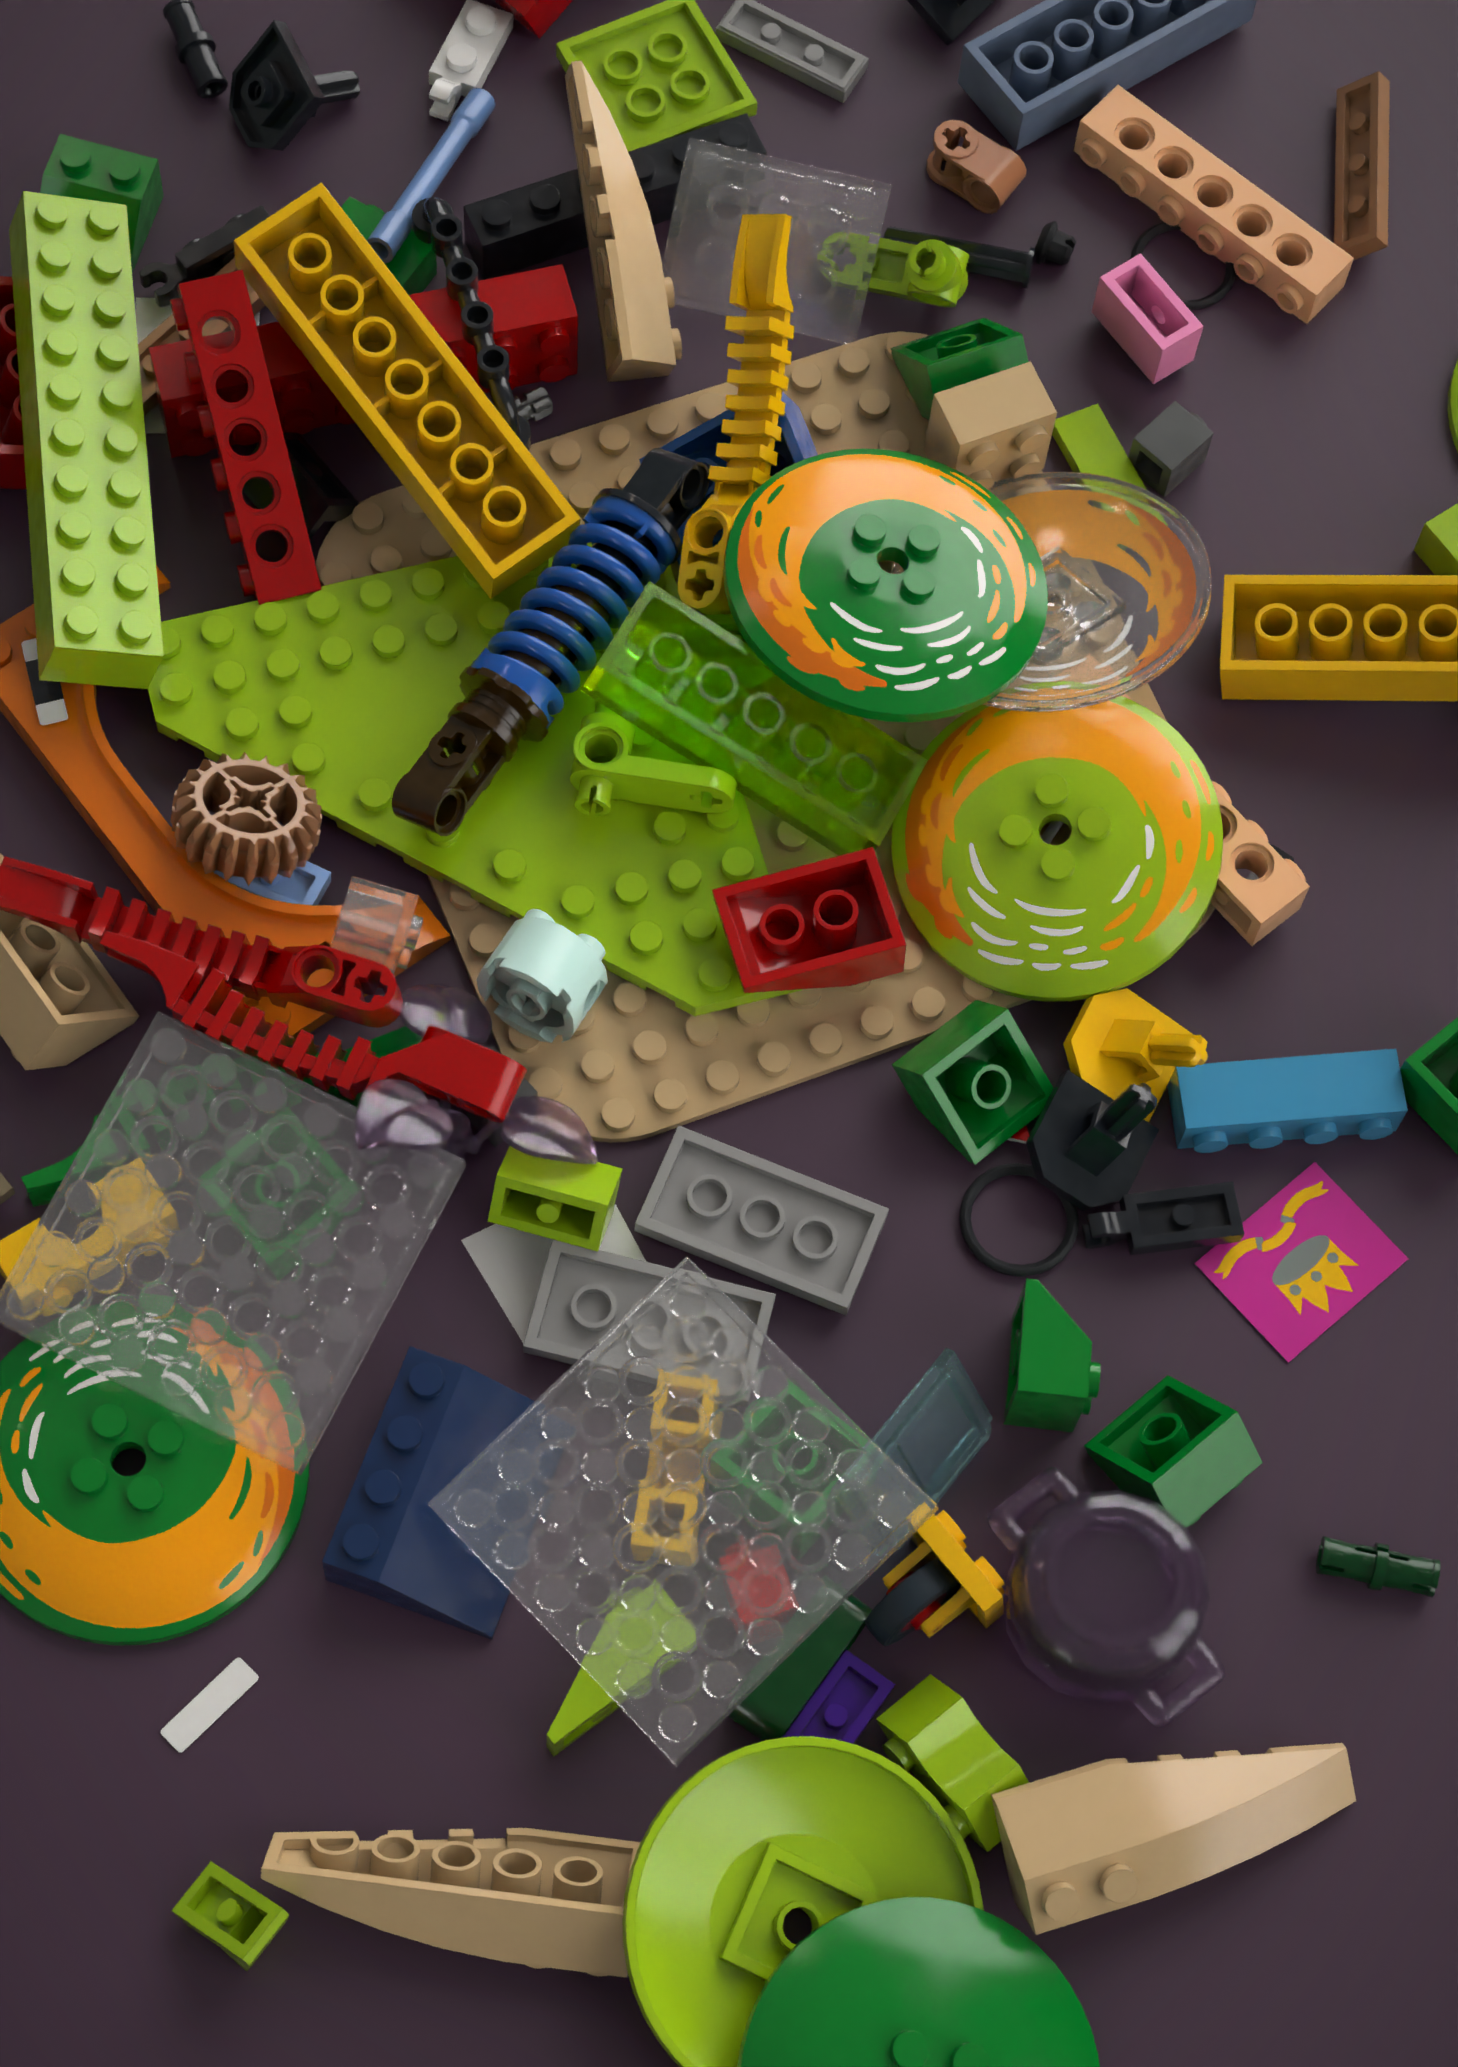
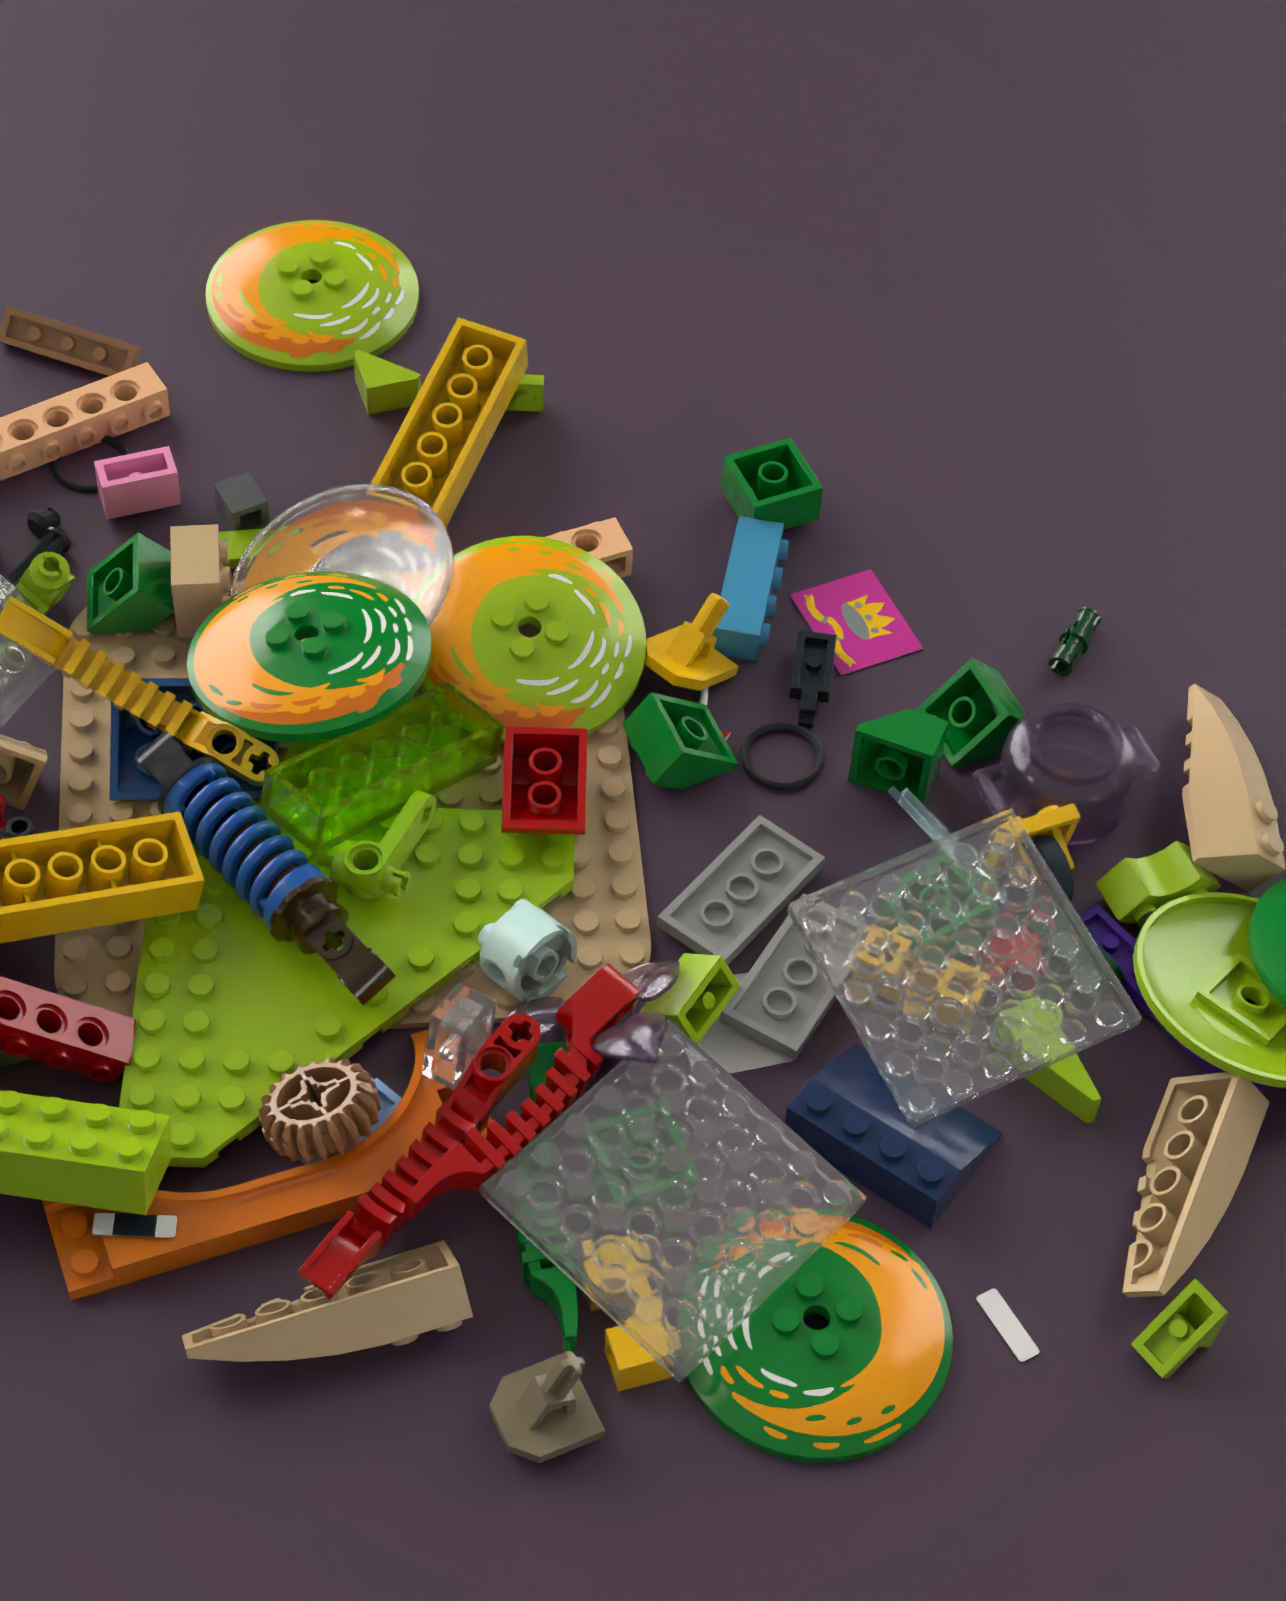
camera: 70 degrees left, 15 degrees down
black piece [1026,1070,1159,1211] -> none

